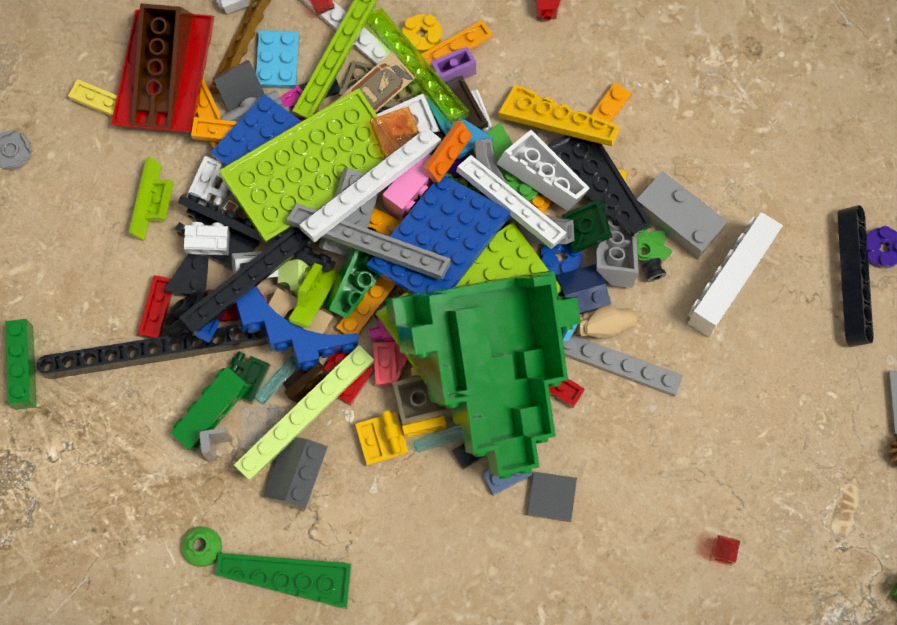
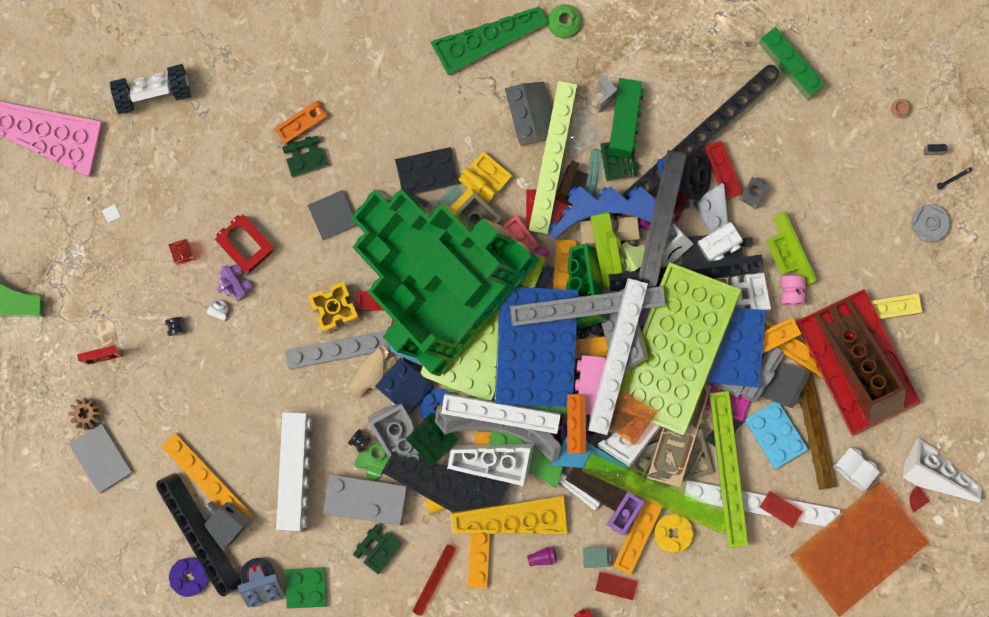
camera: 150 degrees right, 10 degrees up
none -> red tile [77,345,123,365]
none -> light orange plate [161,433,255,520]
none -> black wheel [165,317,186,336]
none -> dark grey torso [204,501,252,550]
none -> white plate [207,300,228,321]
none -> red panel [215,214,275,275]
none -> medium lavender hips [217,264,251,301]
none -> sand blue plate [238,558,285,607]
none -> orange plate [274,100,329,145]
none -> dark green plate [282,135,328,178]
none -> green plate [285,568,326,609]
none -> yellow brick [308,281,359,334]
none -> dark green plate [352,524,402,575]
none -> black plate [395,147,459,195]
none -> clear red axle [412,544,456,616]
none -> magenta cone [527,546,557,567]
none -> sand green brick [583,547,611,568]
none -> clear red tile [595,572,637,600]
none -> dark grey brick [739,177,769,209]
none -> bright pink wheel [781,276,806,306]

